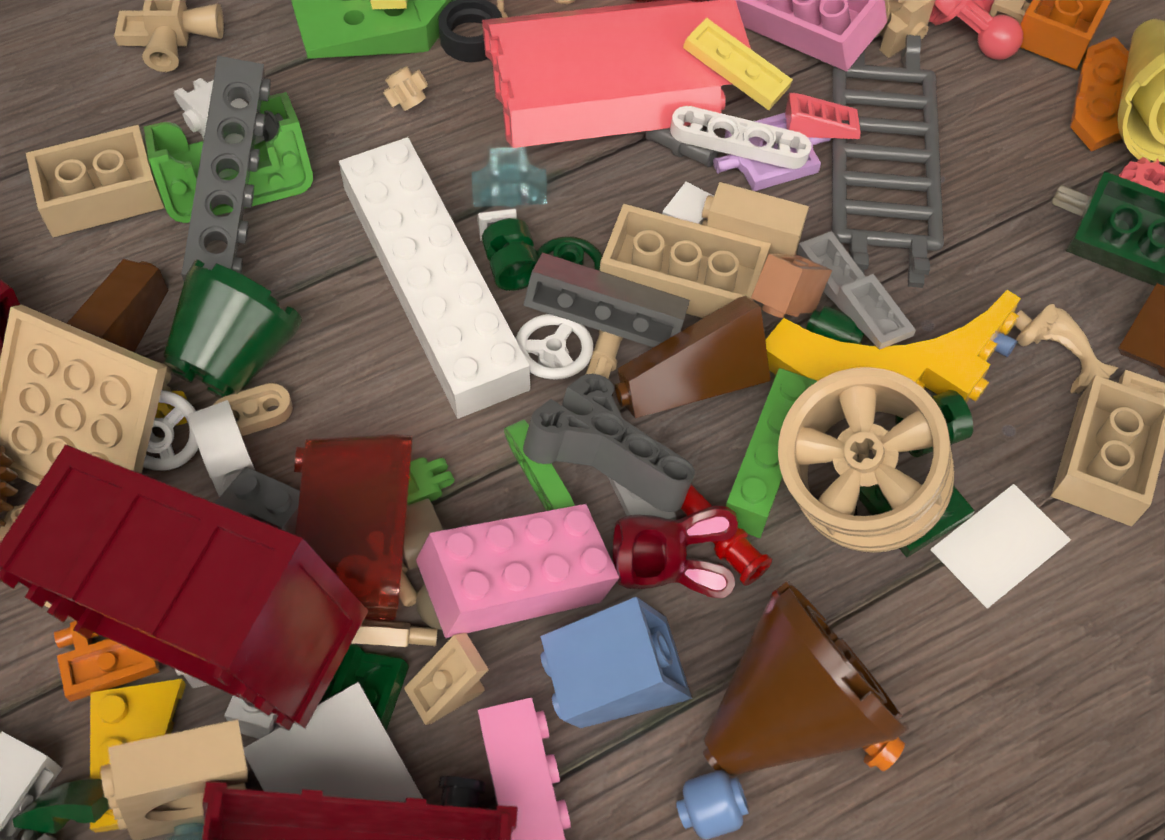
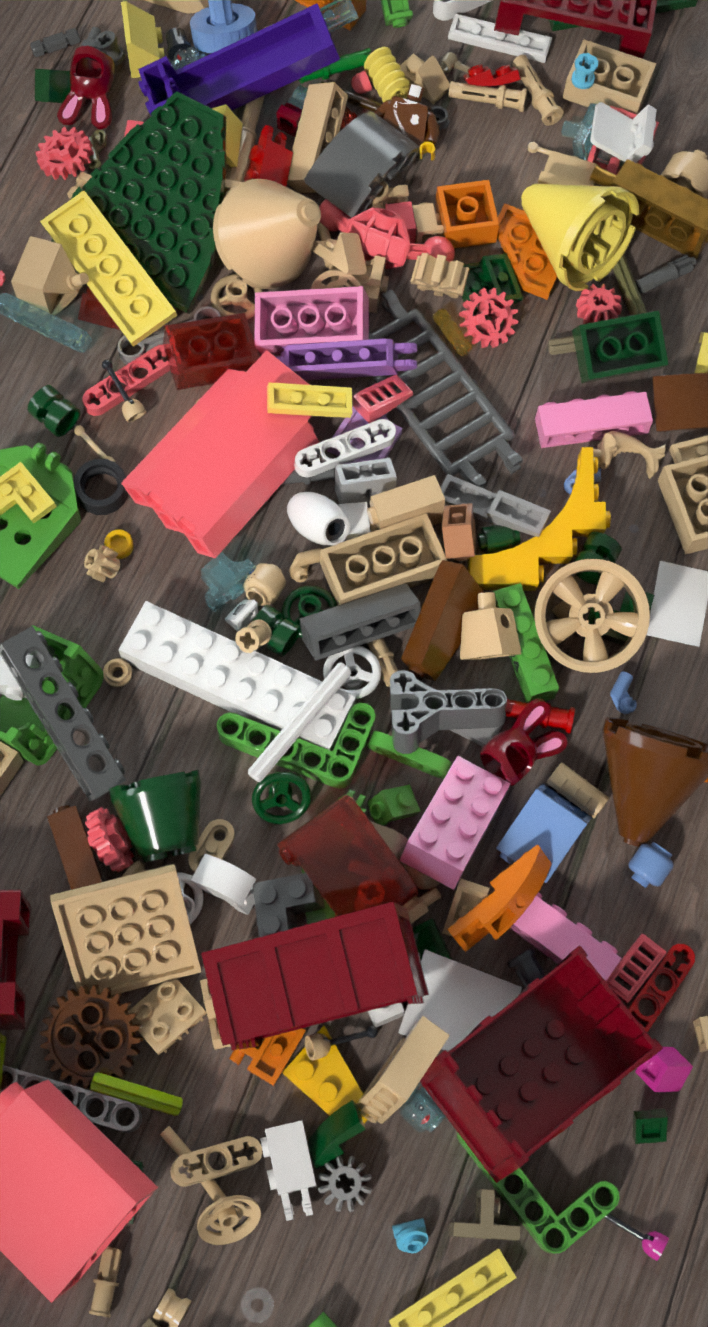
camera: 40 degrees left, 10 degrees up
none -> coral gear [85,807,134,872]
none -> tan plate [103,658,132,687]
none -> yellow tile [104,529,134,559]
none -> bright green beam [217,703,375,789]
none -> tan bush [235,620,272,653]
none -> tan head [243,563,286,606]
none -> white axle [248,662,351,782]
none -> dark green piece [252,772,311,824]
none -> medium lavender hinge [276,339,417,380]
none -> white piece [287,492,350,546]
none -> tan arm [289,548,322,583]
none -> hinge [305,1026,378,1061]
none -> light grey brick [335,458,397,505]
none -> bright green bracket [368,785,421,826]
none -> tan gear [411,253,470,298]
none -> clear yellow axle [433,308,472,356]
none -> orange slope [447,844,552,952]
none -> coral gear [459,288,518,348]
none -> tan torso [460,592,521,660]
none -> dark green slope [462,254,523,315]
none -> bright pink brick [535,391,653,448]
none -> tan axle [546,762,610,819]
none -> medium blue arm [610,671,637,714]

